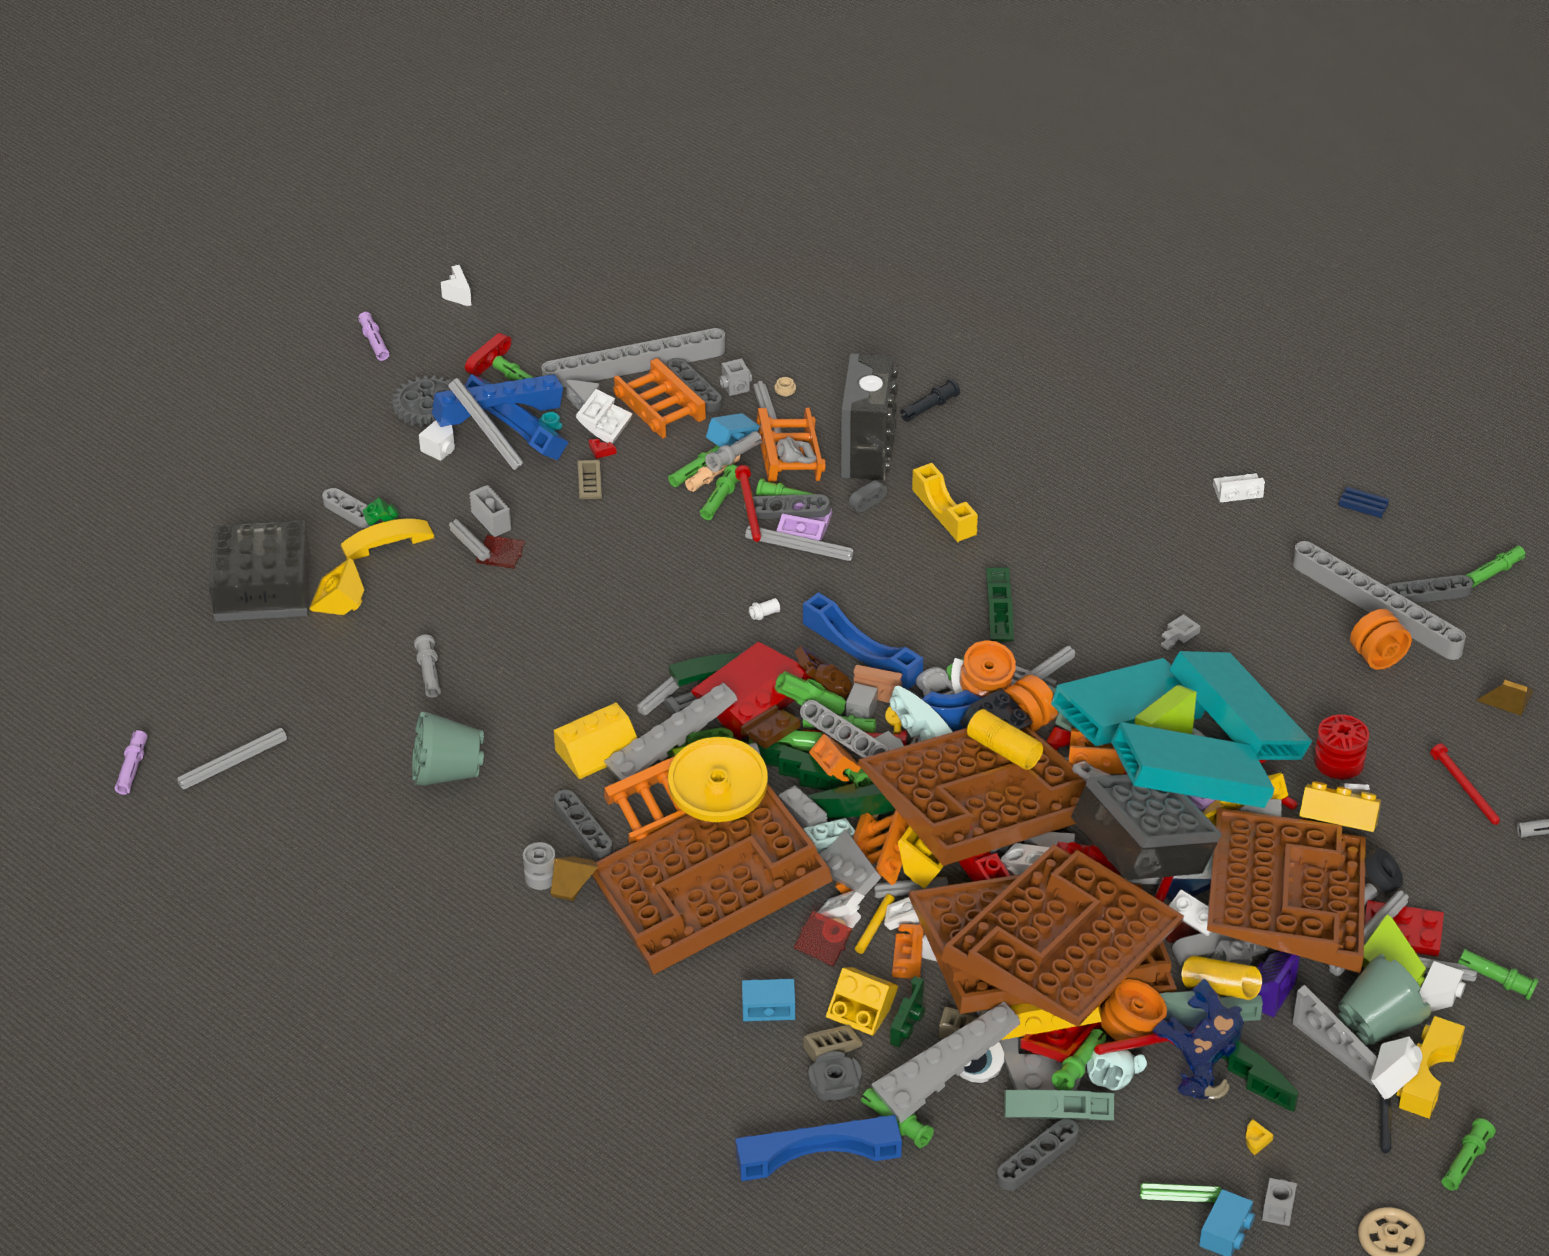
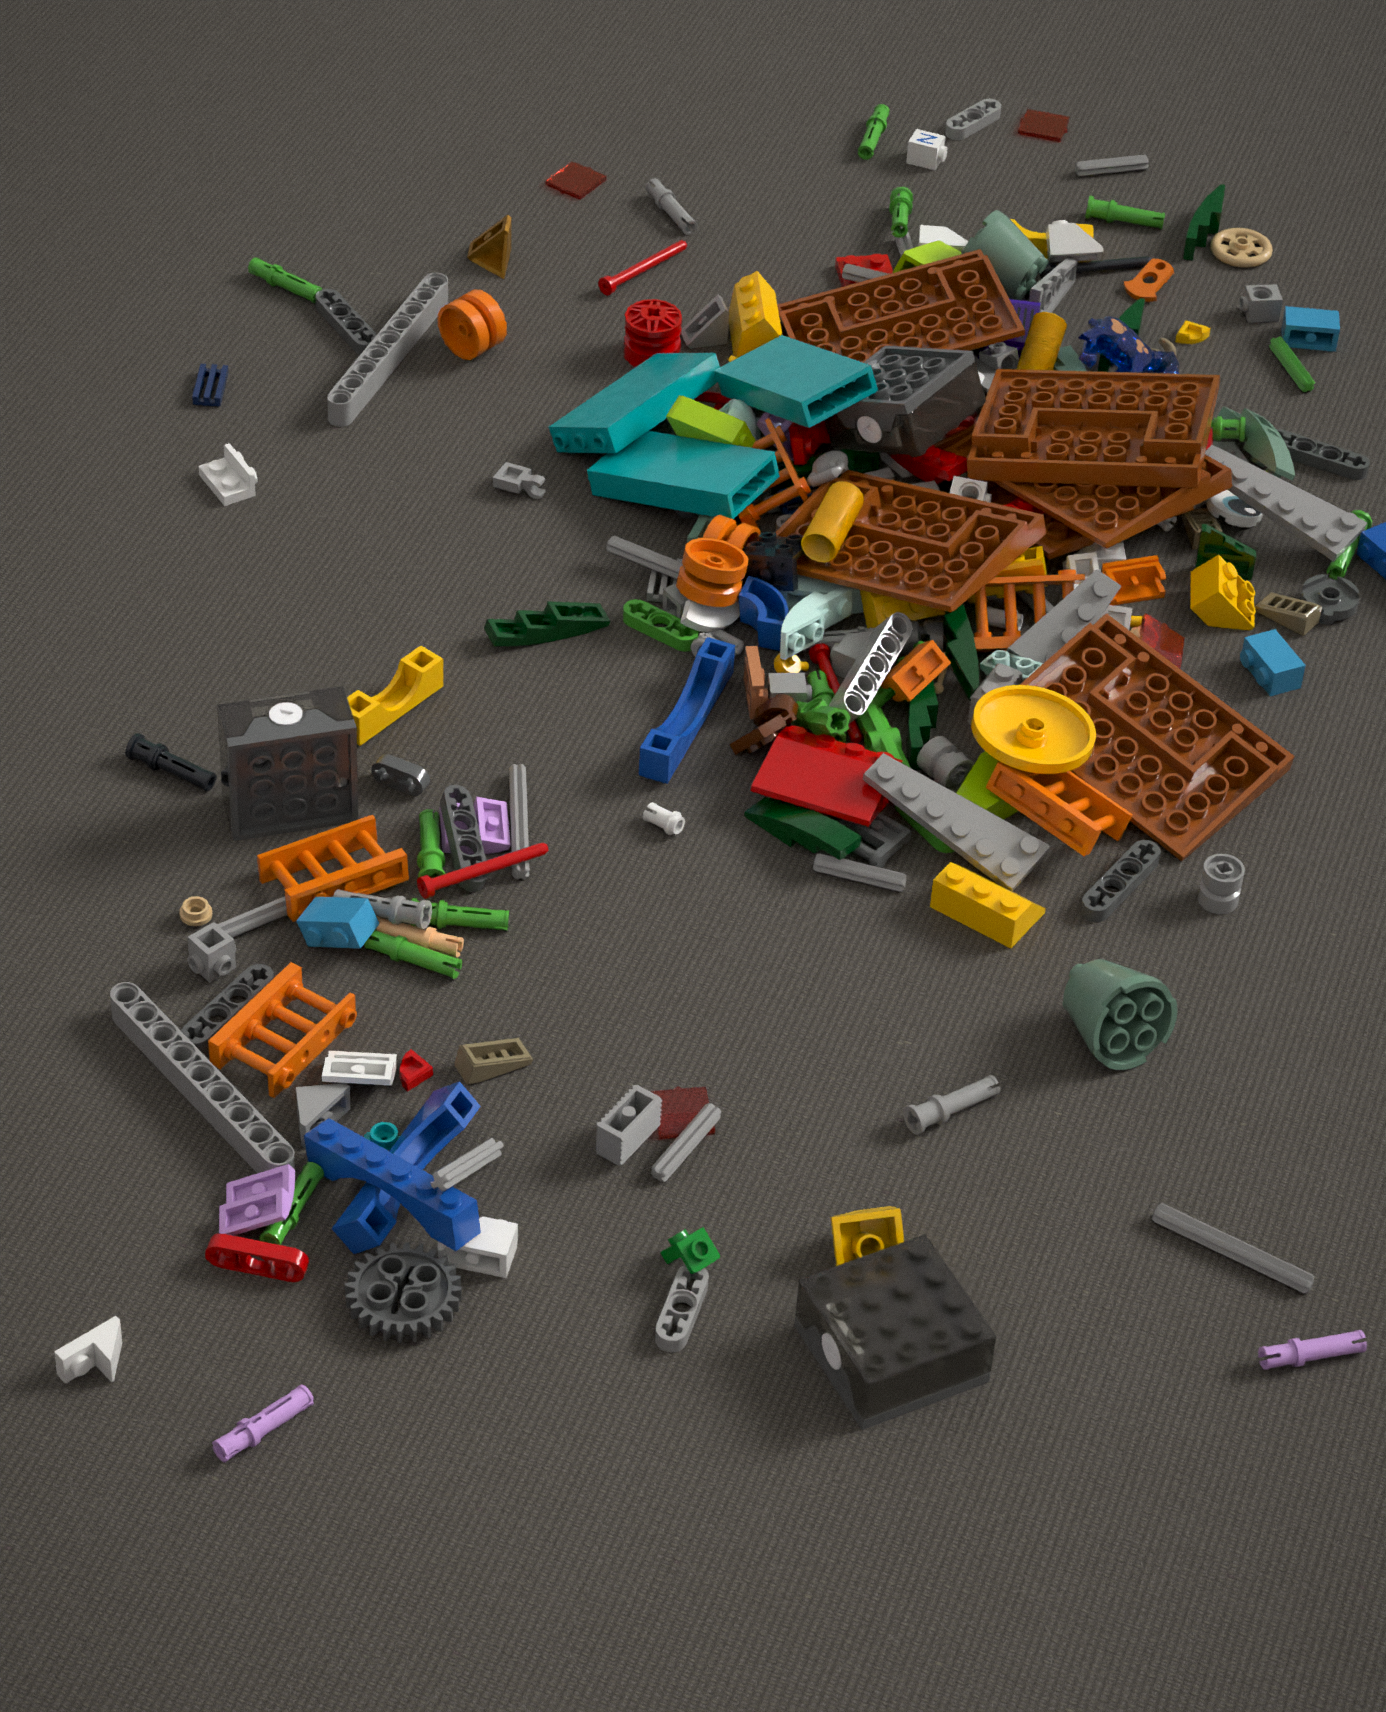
camera: 115 degrees left, 0 degrees up
yellow slope [341,519,434,560] -> none
pearl gold slope [551,856,598,901] -> none
reddish brown plate [741,705,800,749] -> none
light grey piece [777,436,816,464] -> none
black tyre [1365,848,1403,893] -> none
none -> lavender slope [219,1164,295,1236]
none -> orange piece [1124,259,1174,302]
none -> dark green slope [1183,184,1225,261]

